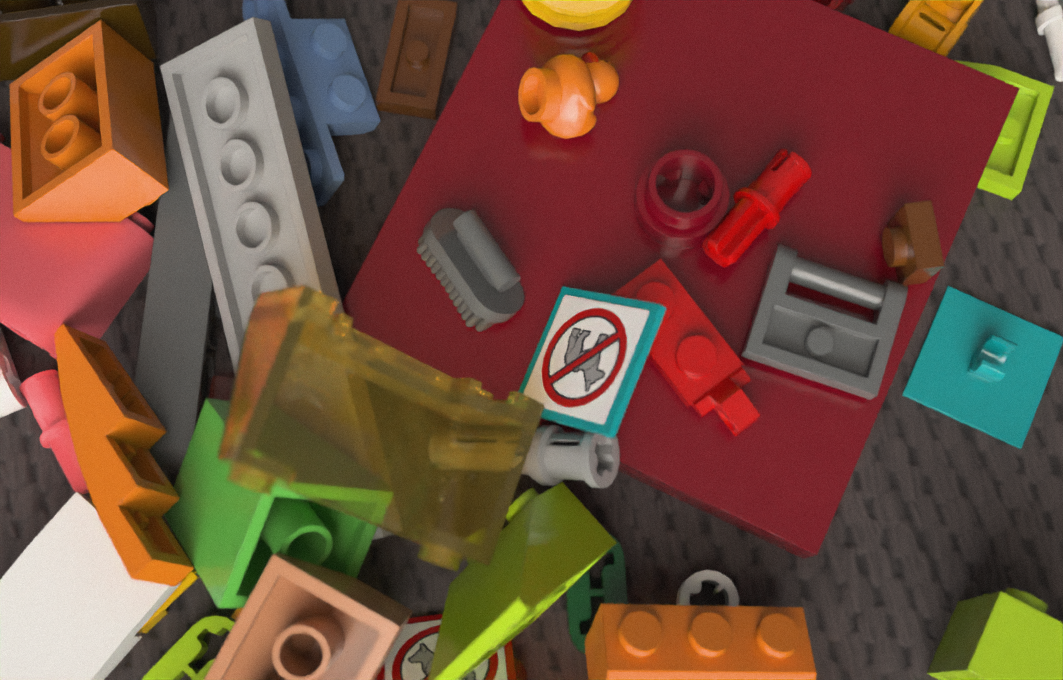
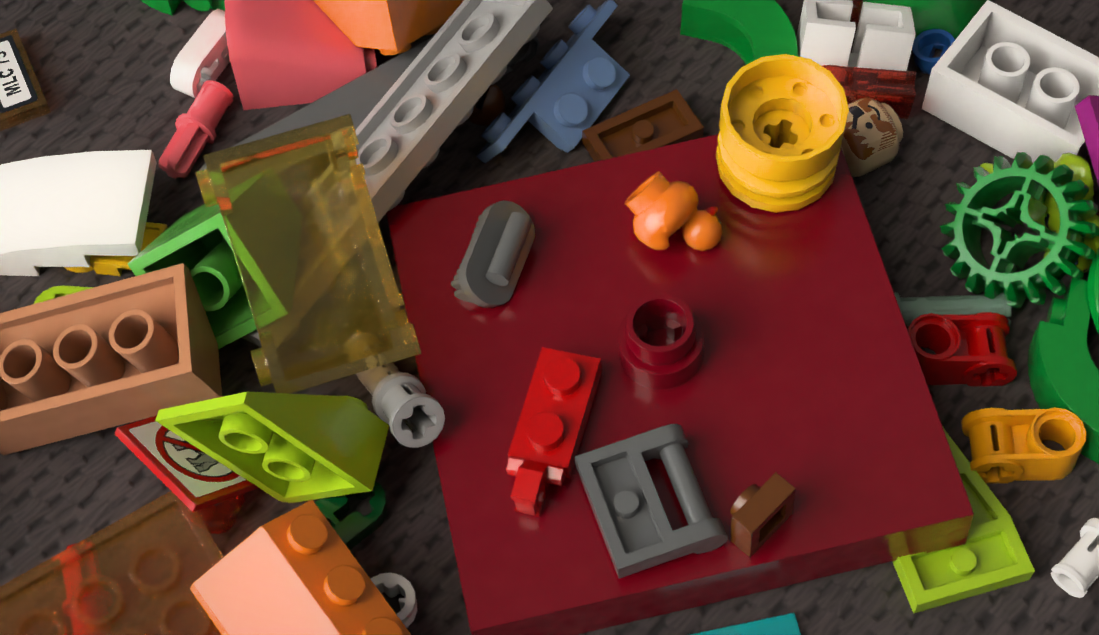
camera: 55 degrees right, 15 degrees down
orange slope [54,324,194,587] -> none
piece [512,286,667,439] -> none
red axle [702,148,812,267] -> none

